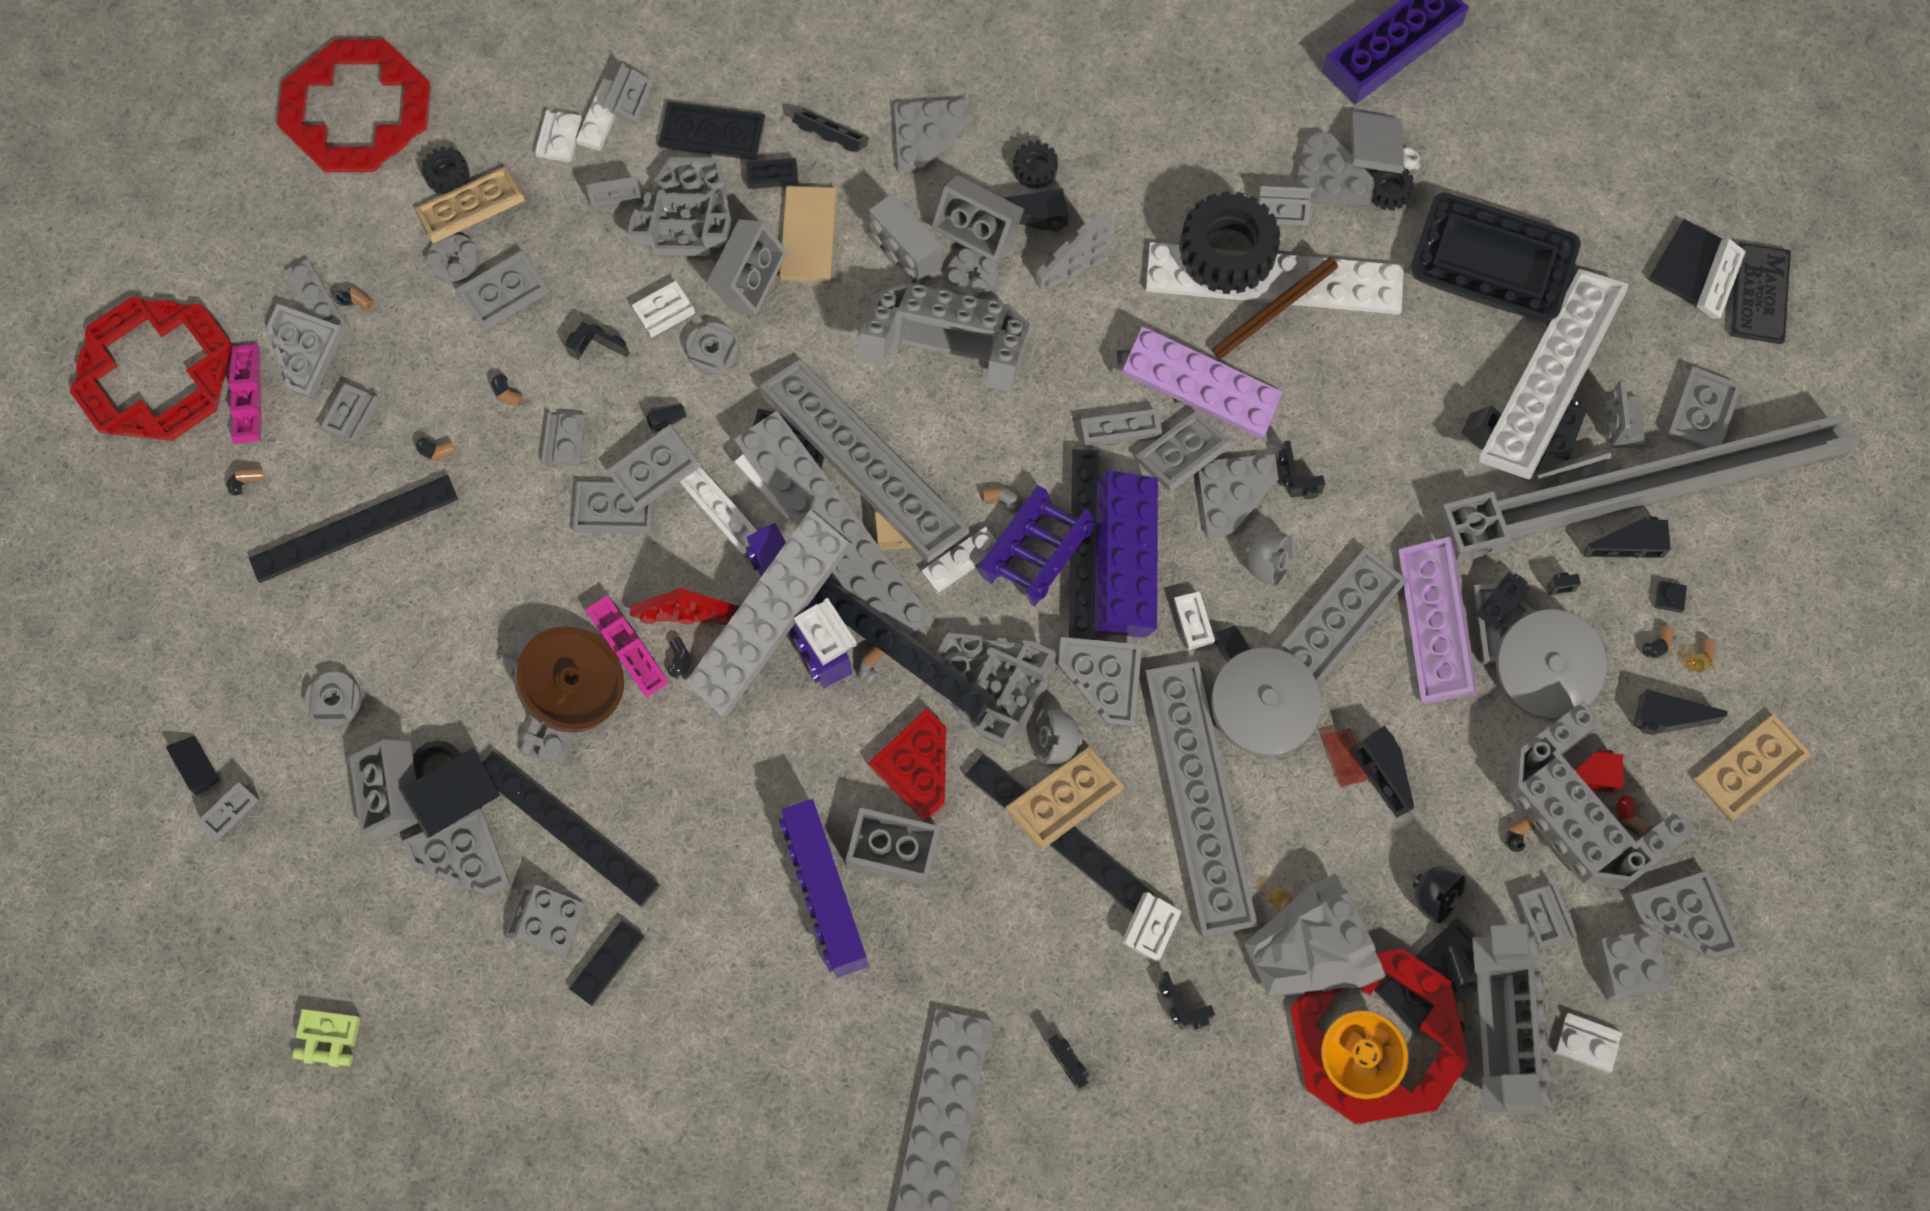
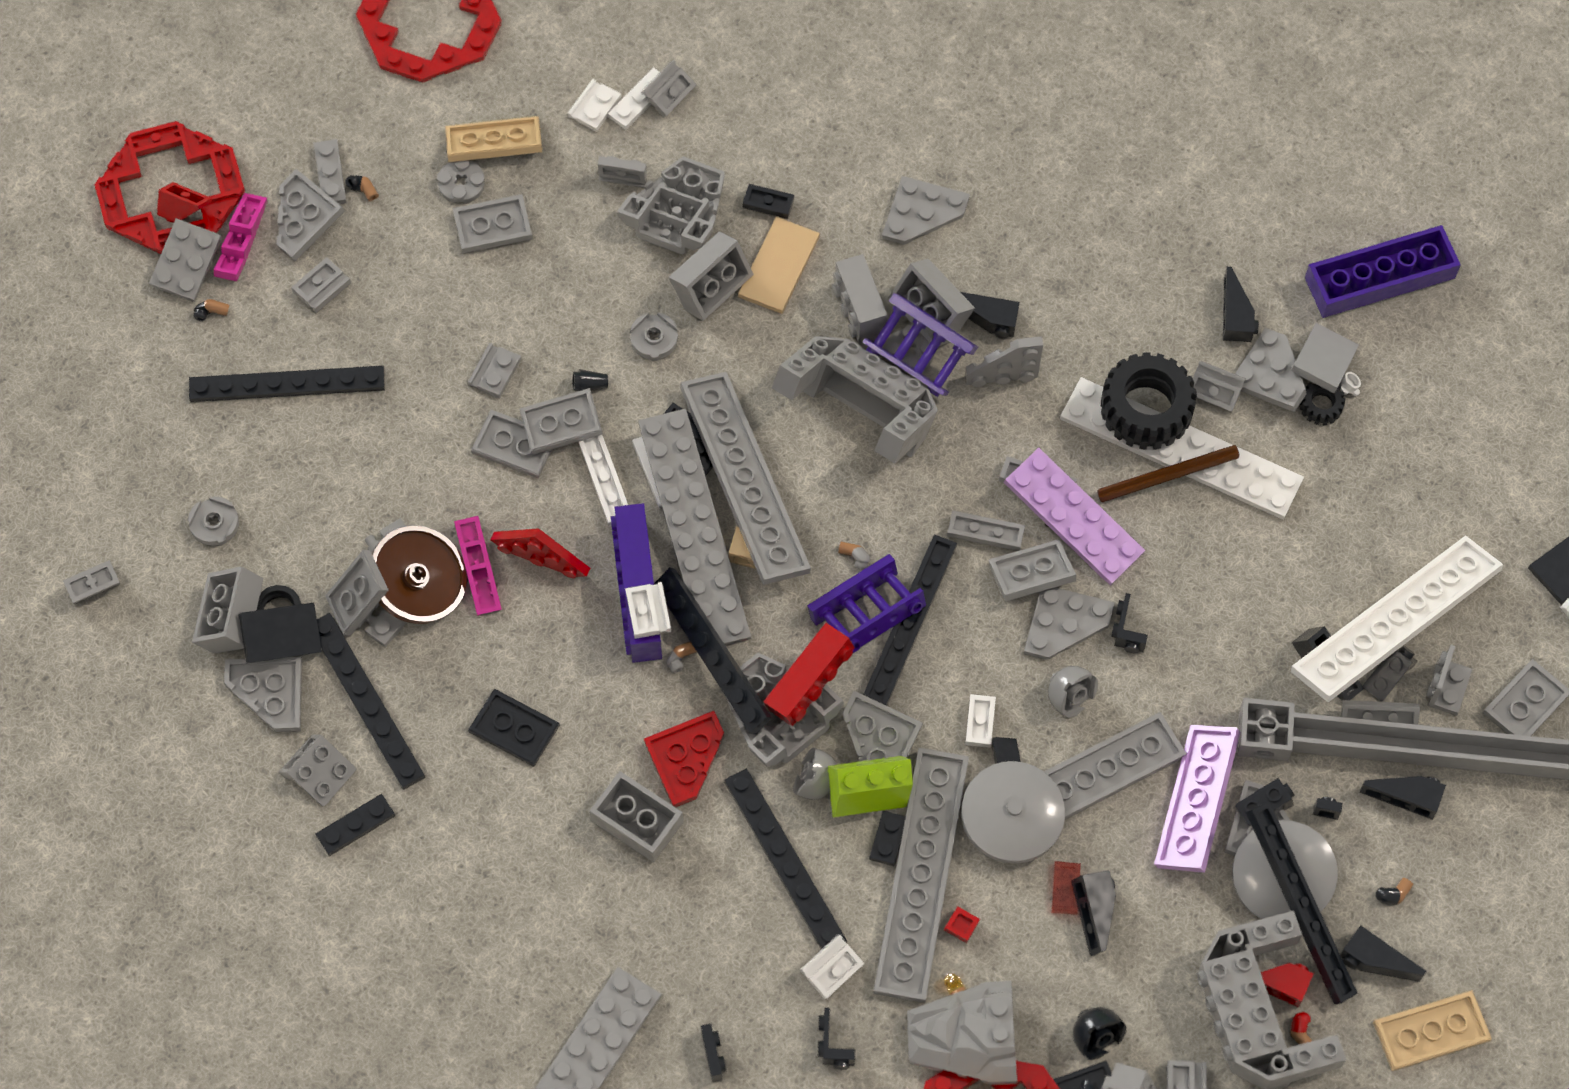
camera: 20 degrees right, 5 degrees down
black slope [165,736,221,795] -> none
yellowish green plate [293,1009,361,1068] -> none
arm [416,437,456,461] -> none
black tyre [421,147,470,195] -> none
arm [491,374,523,407] -> none
black bracket [566,321,630,360] -> none
white plate [632,281,695,338] -> none
black tile [658,101,766,161] -> none
black arm [667,638,691,678] -> none
light grey plate [685,509,853,717] -> none
dark purple brick [778,799,869,978] -> none
black plate [792,108,869,152] -> none
white plate [921,527,997,594] -> none
tan tile [1005,746,1125,851] -> none
black tyre [1013,140,1058,189] -> none
dark purple brick [1095,470,1158,638] -> none
black wedge [1410,193,1581,322] -> none
arm [1506,816,1535,852] -> none
black plate [1655,581,1687,613] -> none
clear yellow arm [1686,639,1715,673] -> none
none -> light grey plate [149,219,222,302]
none -> red slope [157,182,212,223]
none -> light grey tile [325,550,388,636]
none -> black tile [468,689,560,767]
none -> red brick [763,623,855,727]
none -> lime slope [828,756,913,817]
none -> dark purple fence [863,293,978,397]
none -> black plate [869,810,906,866]
none -> red plate [944,906,980,943]
none -> black slope [1223,266,1259,342]
none -> black plate [1246,802,1358,1005]

